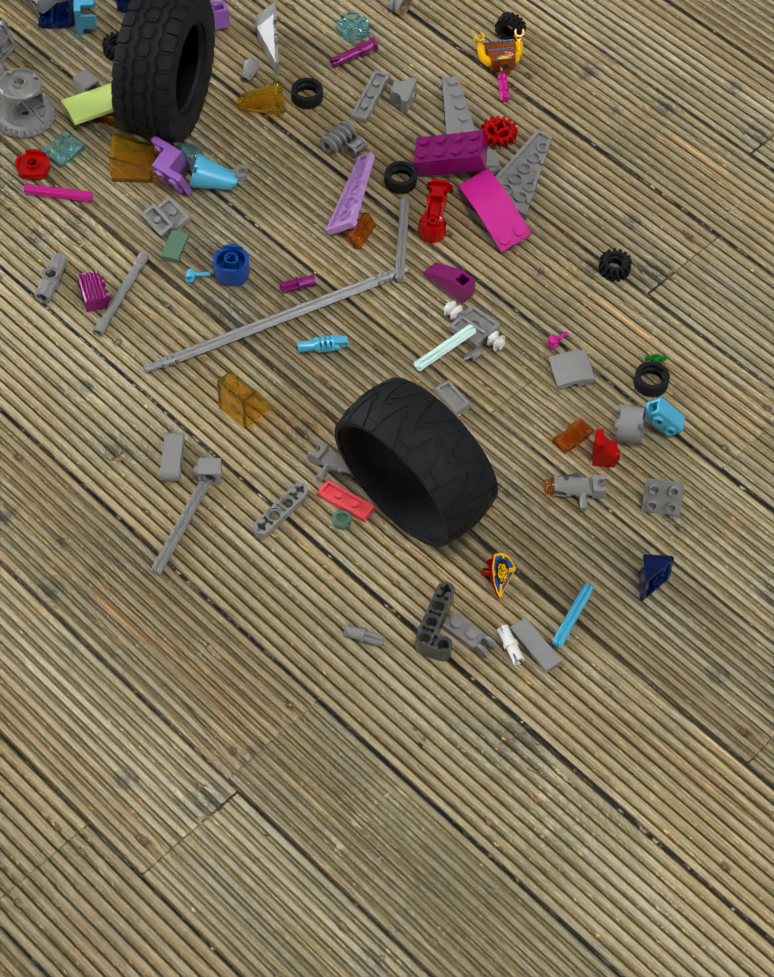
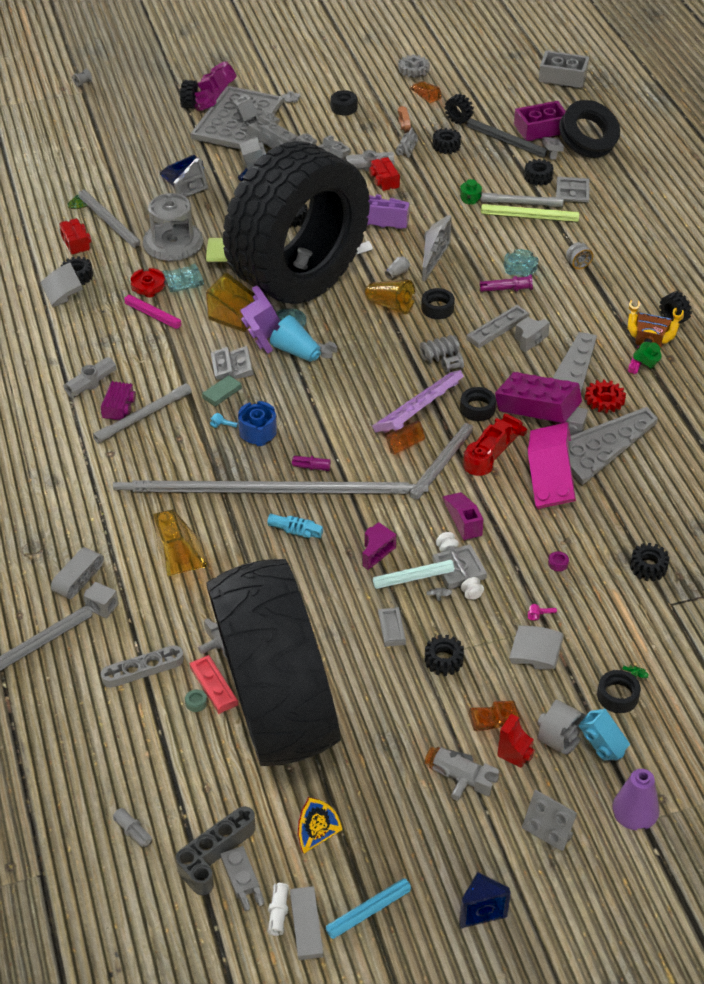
camera: 30 degrees right, 10 degrees down
none -> magenta arch [362,522,397,570]
none -> black tyre [425,635,464,676]
none -> magenta tile [548,551,569,572]
none -> medium lavender cone [612,769,660,830]
none -> green piece [633,342,662,369]

